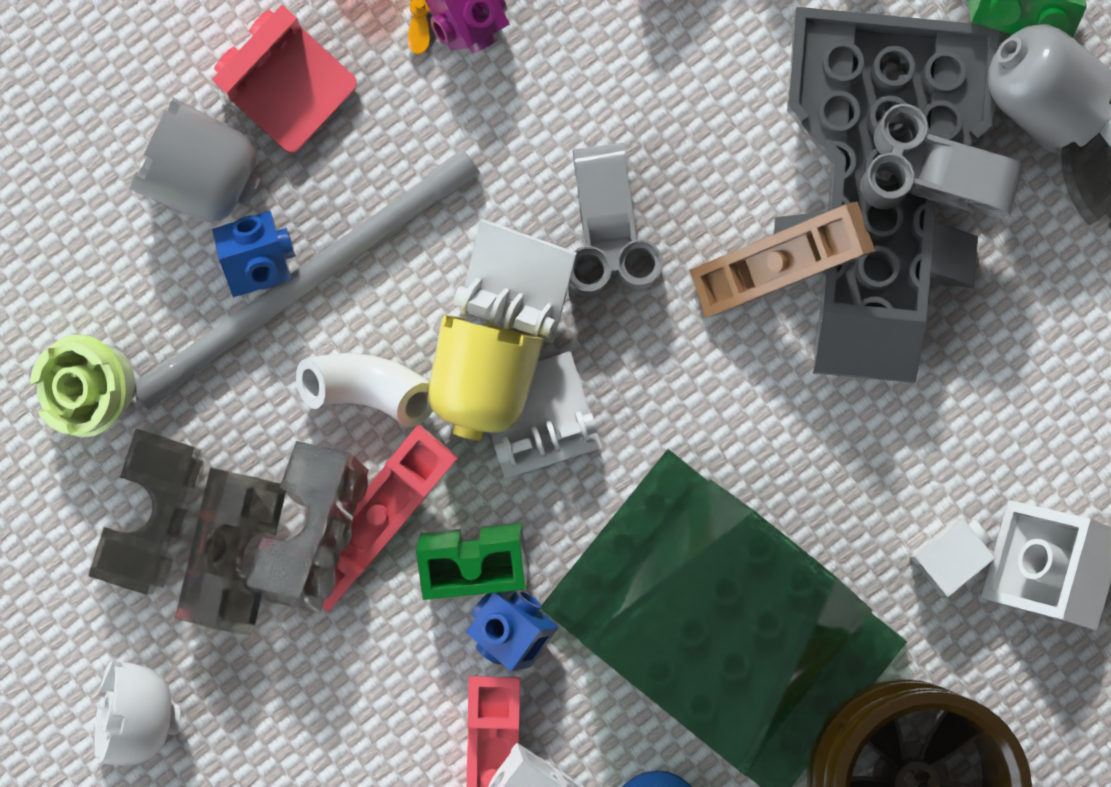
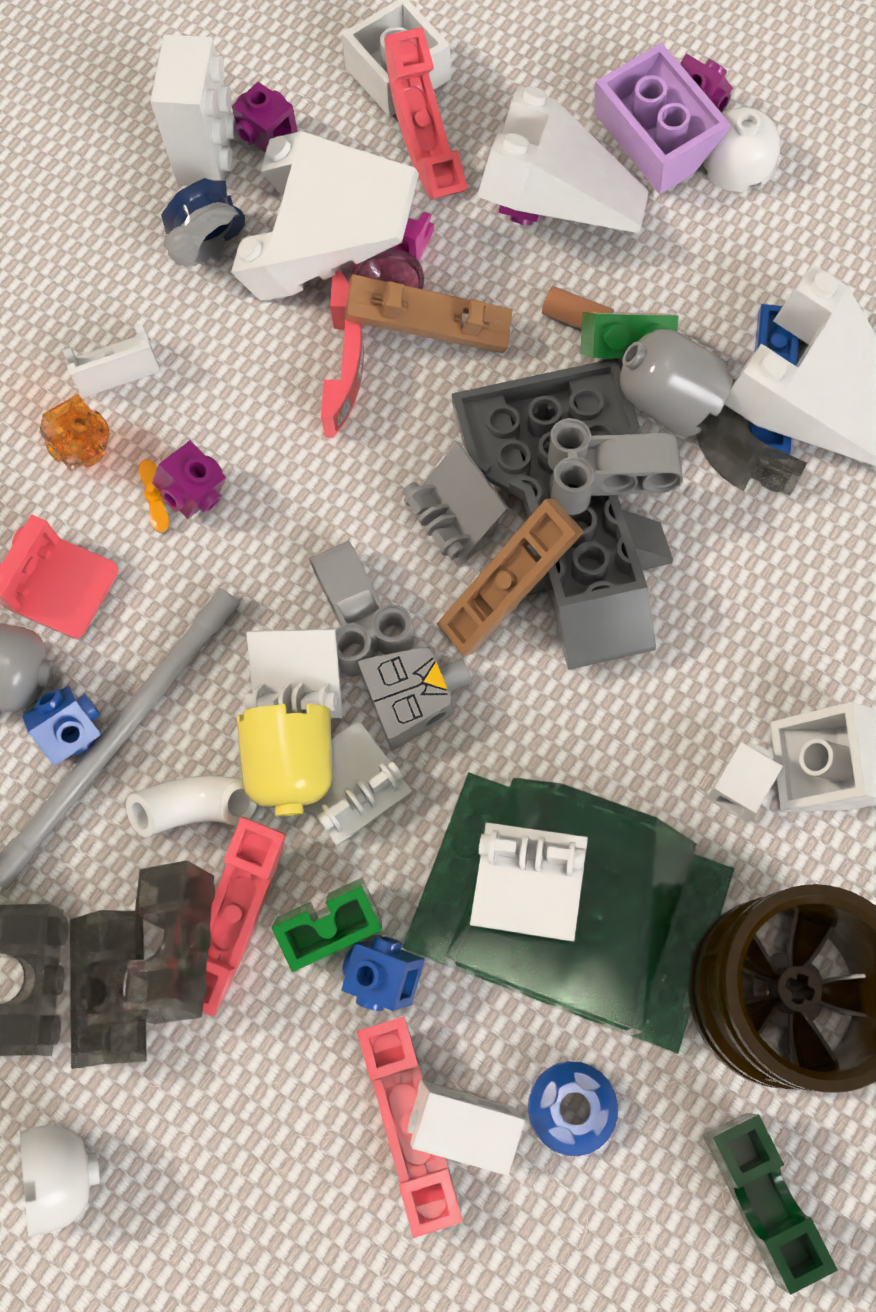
camera: 10 degrees left, 15 degrees down
none -> light grey torso [358,647,472,751]
none -> light grey hinge [403,442,509,566]
none -> white hinge [470,823,588,942]

